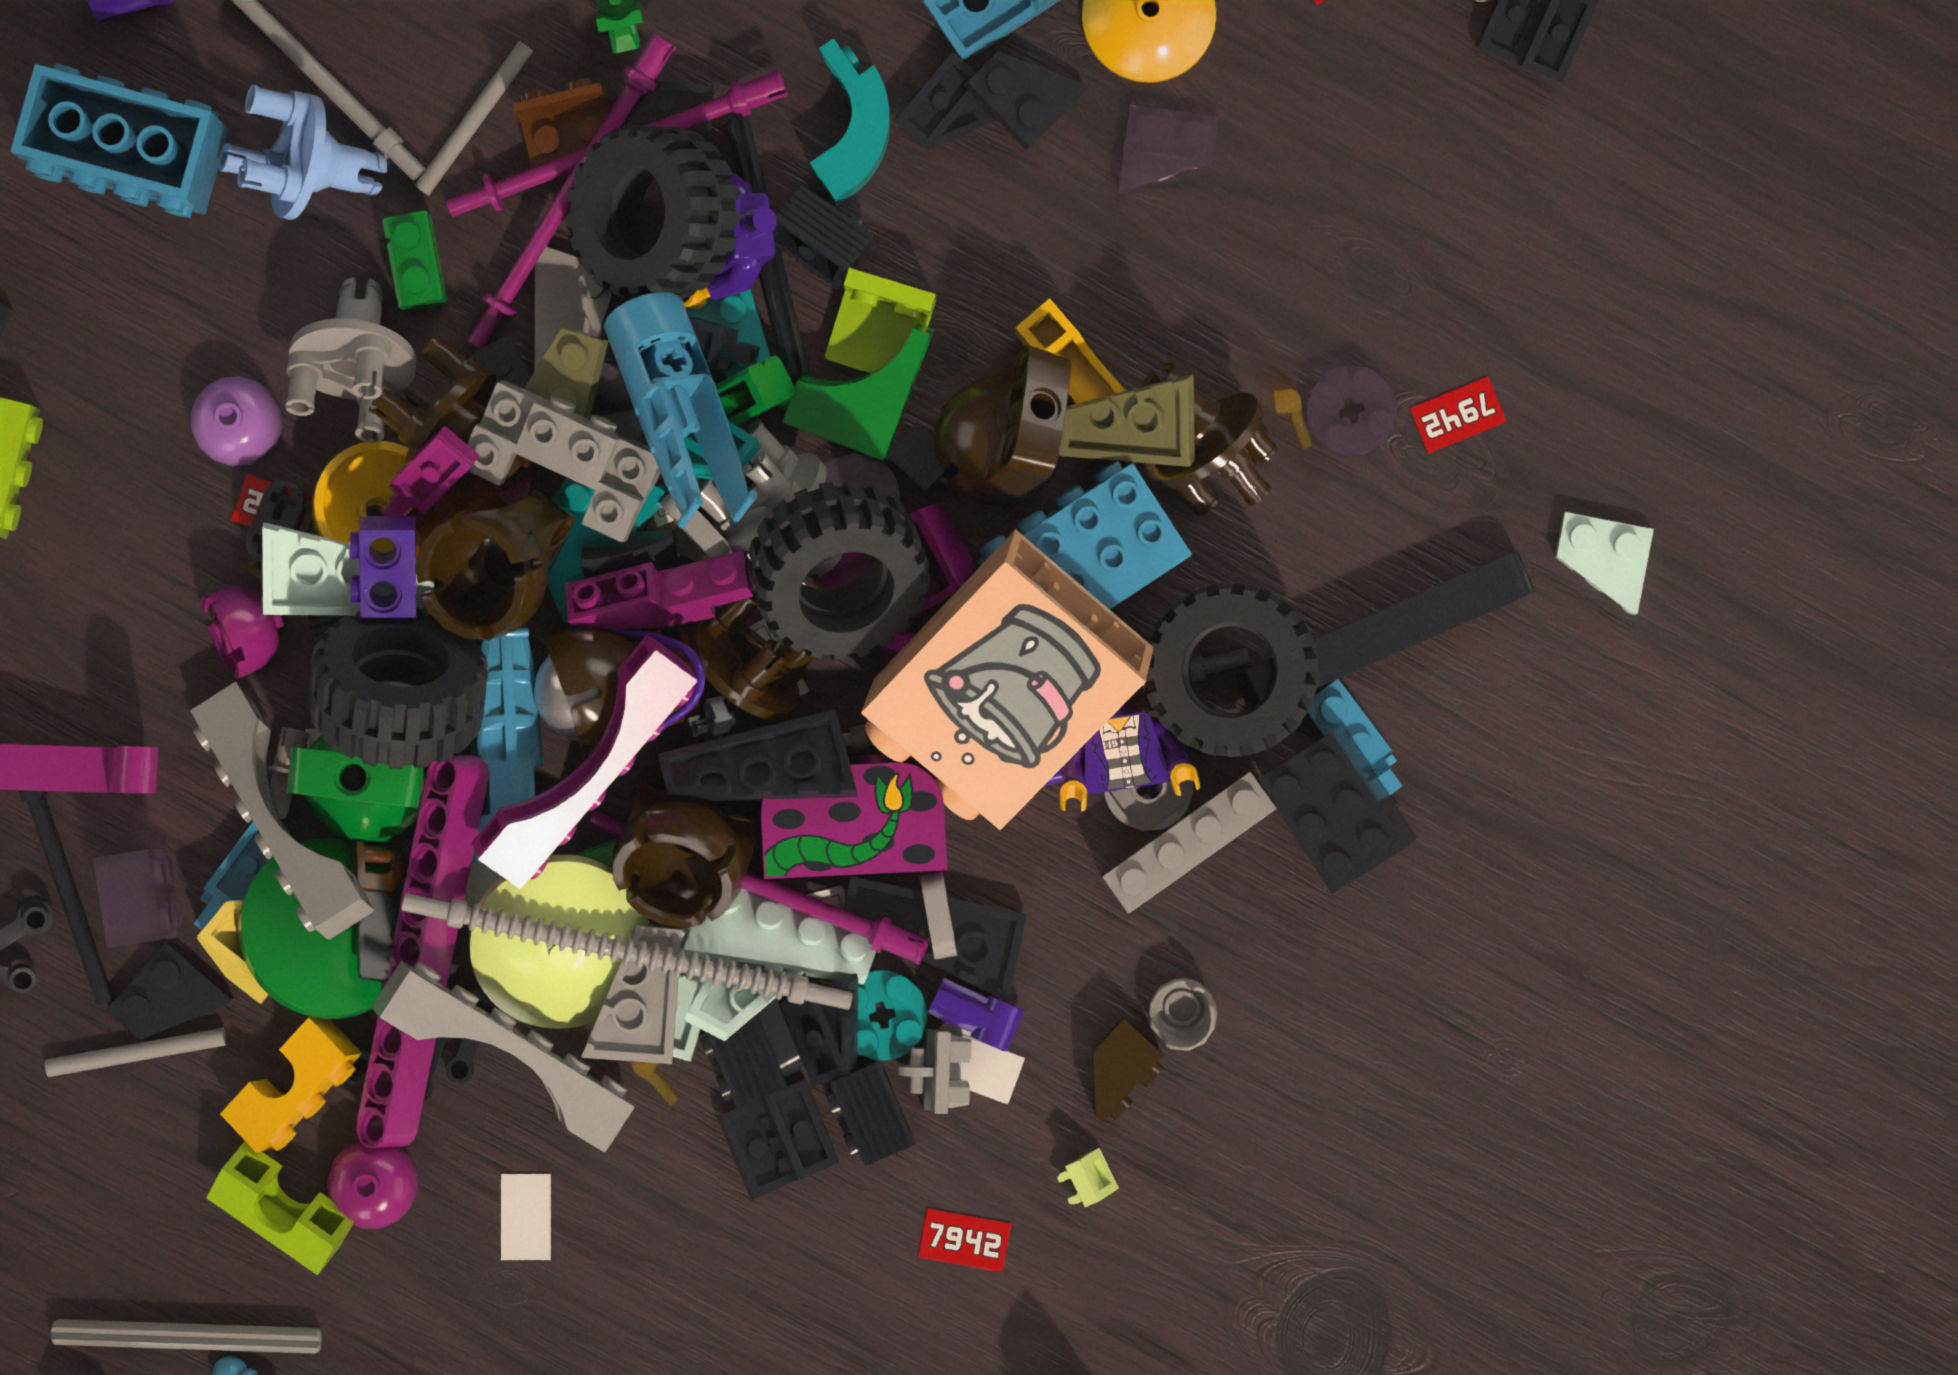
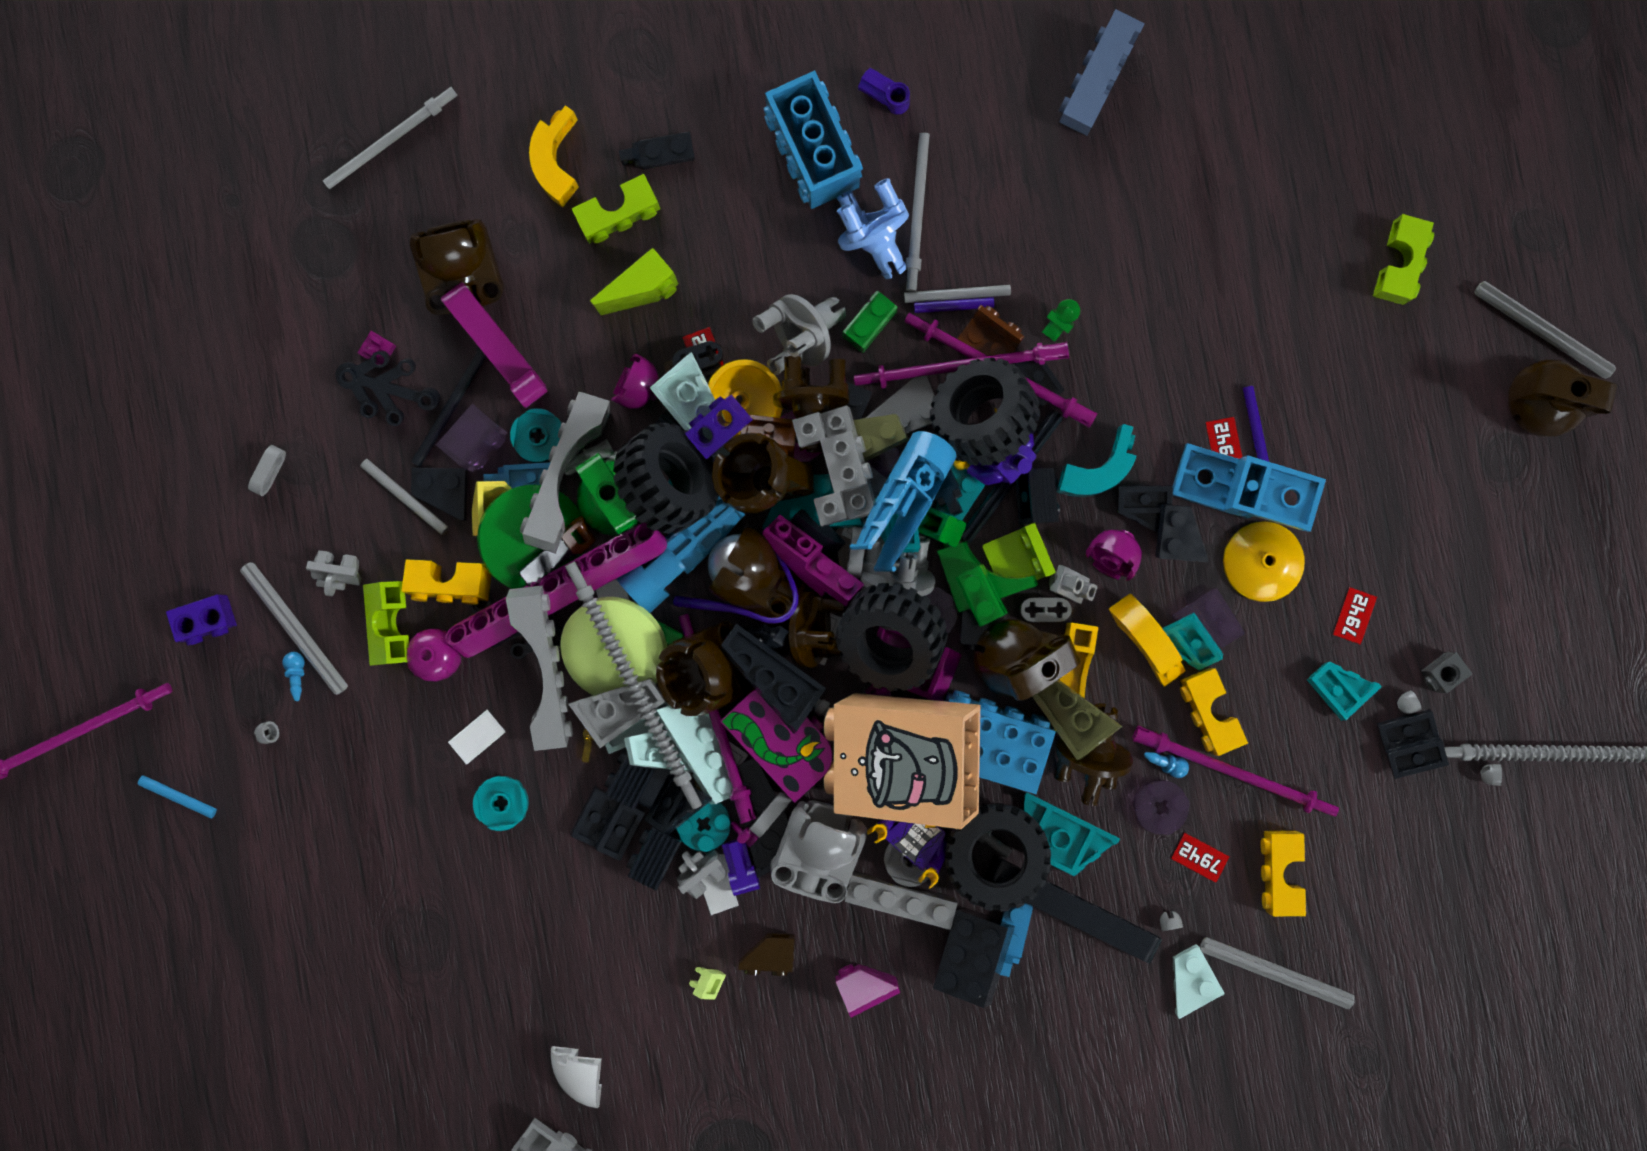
camera: 45 degrees right, 0 degrees up
medium lavender cylinder [190,376,282,467] -> none
magenta hinge [381,426,479,516] -> none
arch [472,634,697,889] -> none
red sticker [918,1208,1011,1273] -> none
light grey hair [1149,978,1217,1051] -> none
clear yellow hand [1274,389,1313,449] -> none
none -> light grey hips [306,550,362,596]
none -> teal plate [473,776,529,831]
none -> teal plate [510,409,562,463]
none -> lime slope [590,248,678,315]
none -> magenta hand [730,821,759,847]
none -> light grey piece [770,800,867,903]
none -> slope [835,964,900,1018]
none -> dark purple bar [914,297,994,313]
none -> green brick [955,564,1008,627]
none -> light grey beam [1019,598,1072,622]
none -> teal wing [1024,791,1120,876]
none -> light grey hips [1049,565,1097,604]
none -> magenta cylinder [1086,530,1142,581]
none -> yellow arch [1109,593,1186,687]
none -> magenta bar [1132,725,1339,817]
none -> dark azure bar [1144,752,1189,778]
none -> light grey hinge [1160,910,1183,931]
none -> teal wing [1162,613,1223,670]
none -> yellow arch [1180,668,1248,756]
none -> light grey axle [1200,937,1355,1009]
none -> yellow arch [1261,831,1306,917]
none -> teal wing [1307,662,1382,721]

